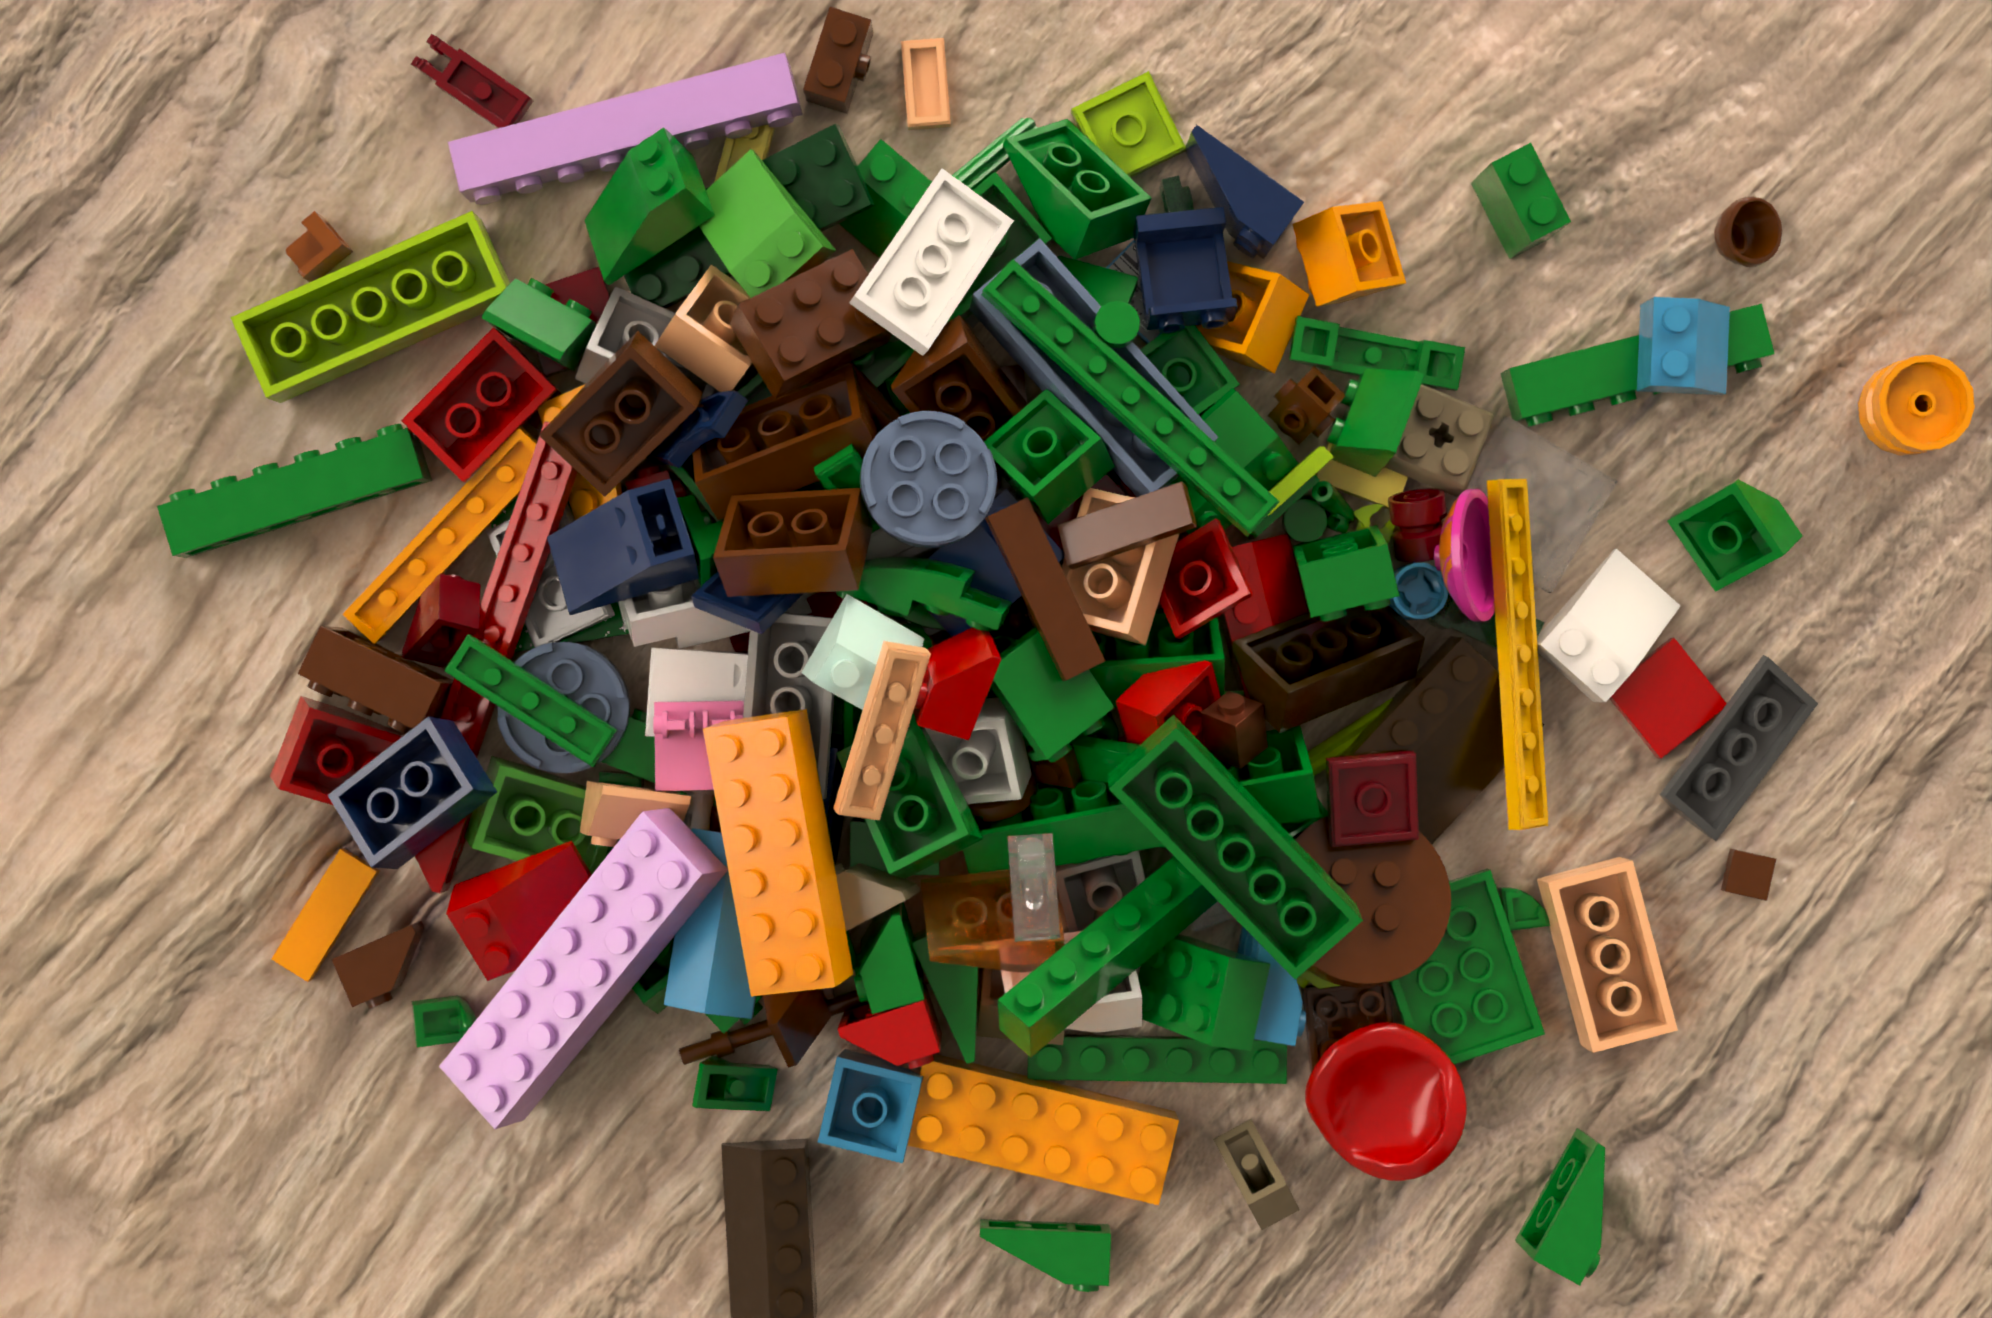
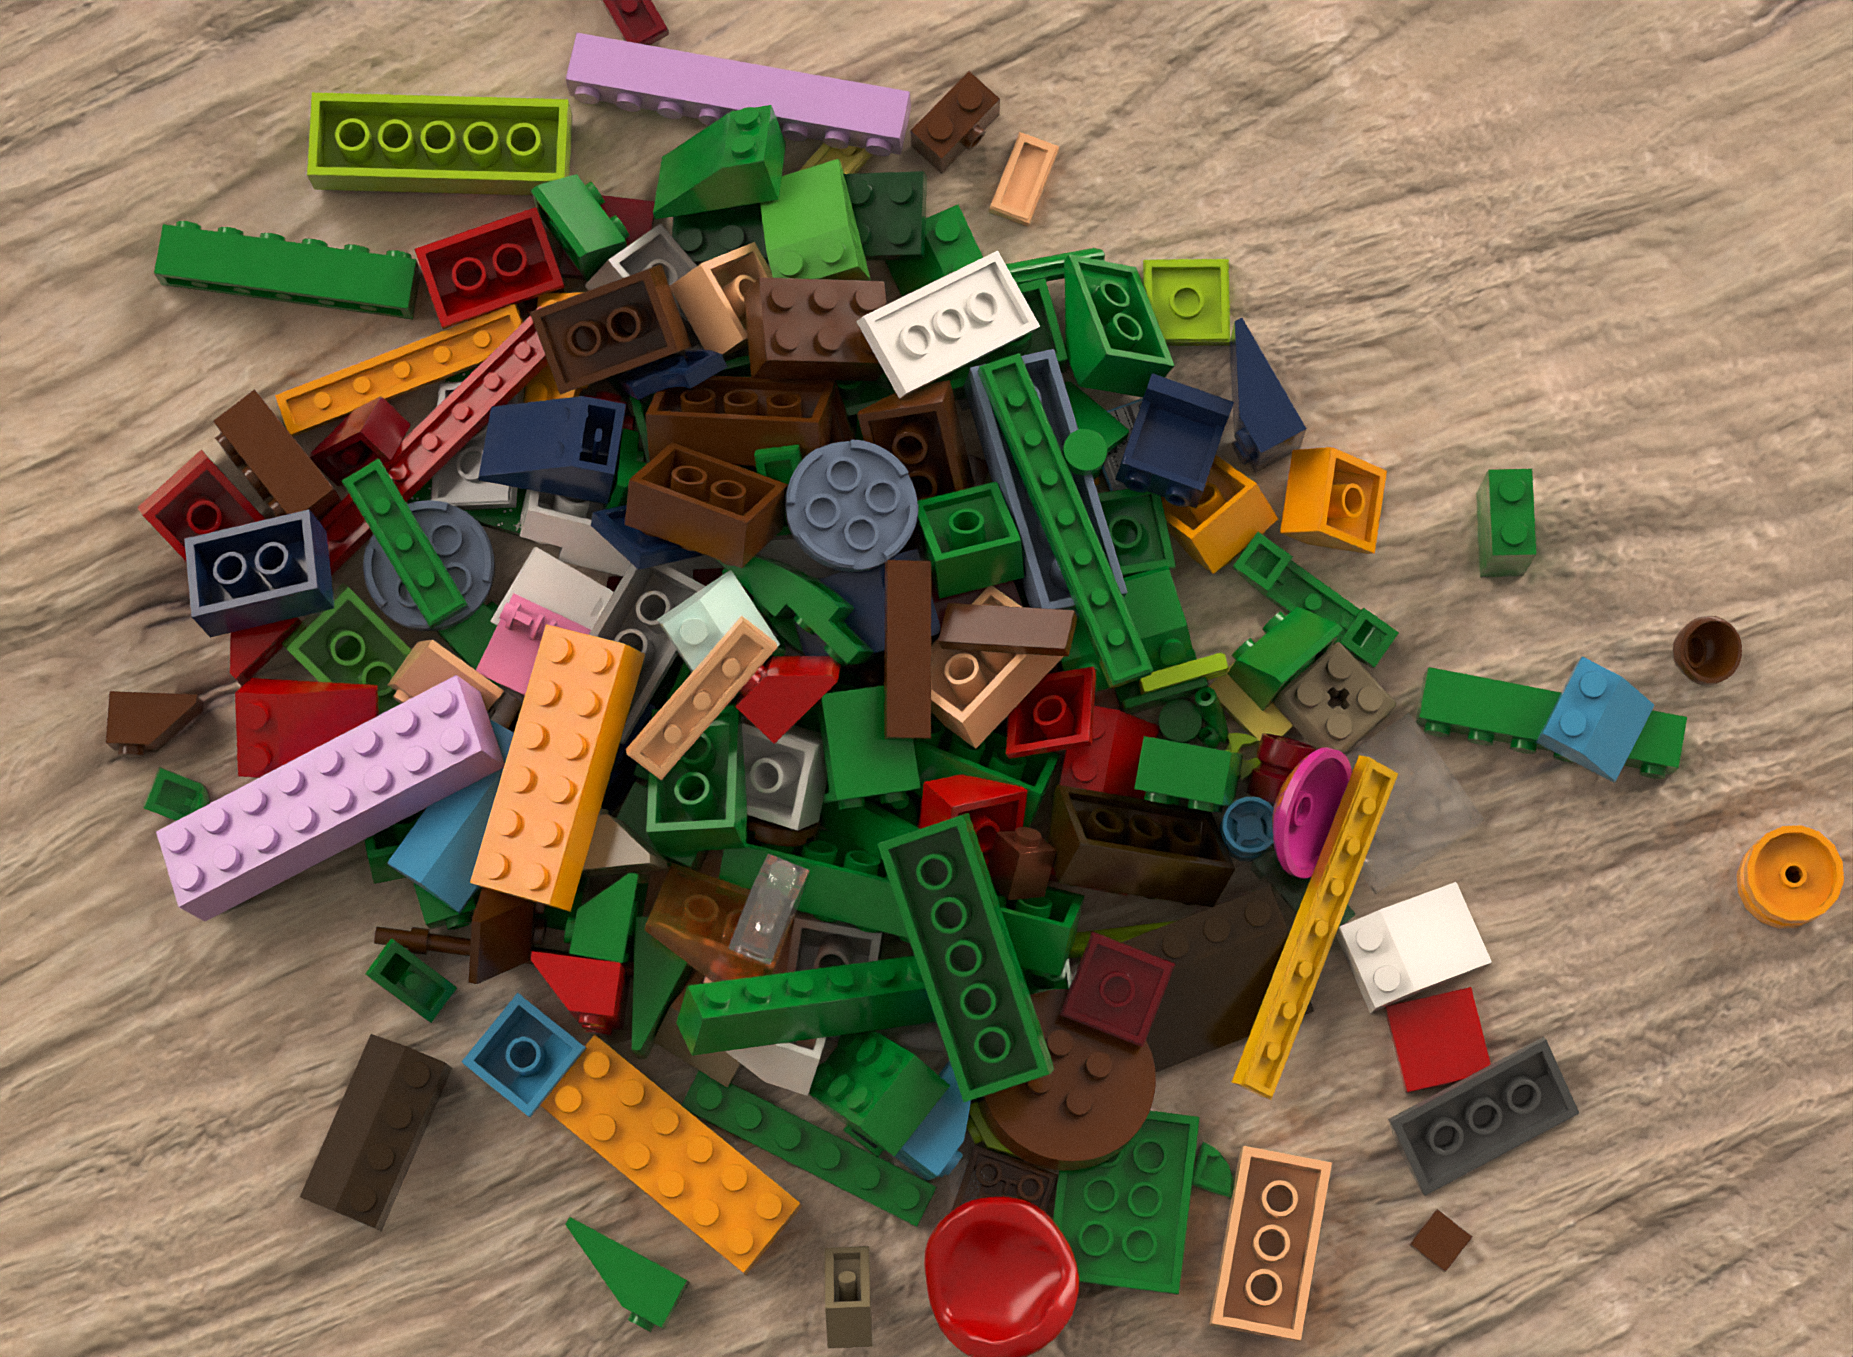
camera: 25 degrees right, 10 degrees down
light orange tile [271,848,380,982] -> none
dark orange panel [286,211,353,282] -> none
reddish brown plate [1027,744,1082,789] -> none
clear green plate [1159,175,1194,213] -> none
reddish brown brick [1267,366,1345,445] -> none
green slope [1667,479,1803,592] -> none

